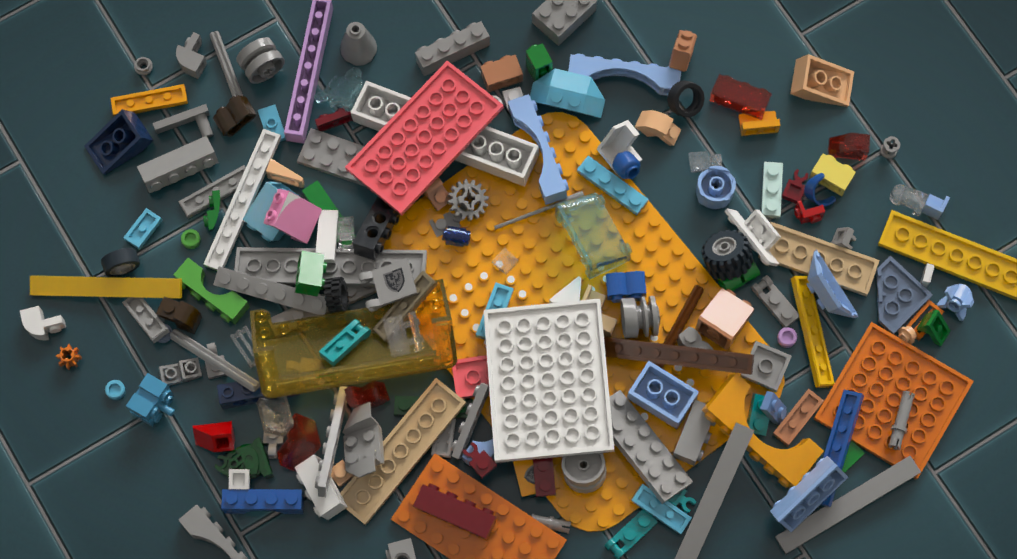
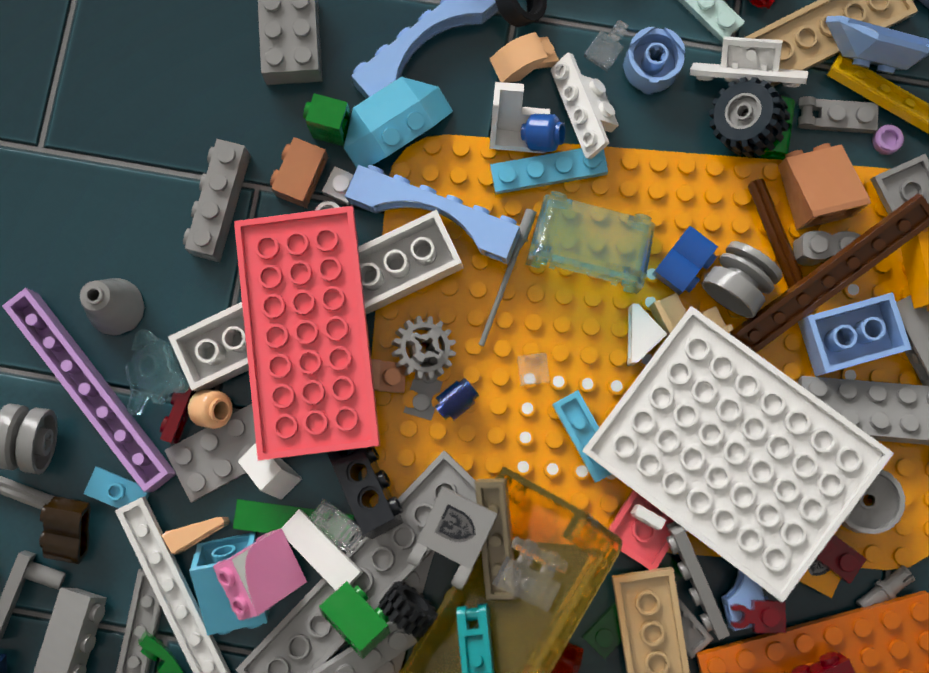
camera: 50 degrees left, 10 degrees up
none -> light nougat head [188,389,233,429]
none -> white slope [238,443,302,500]
none -> white bracket [551,53,619,159]
none -> white tile [630,504,666,530]

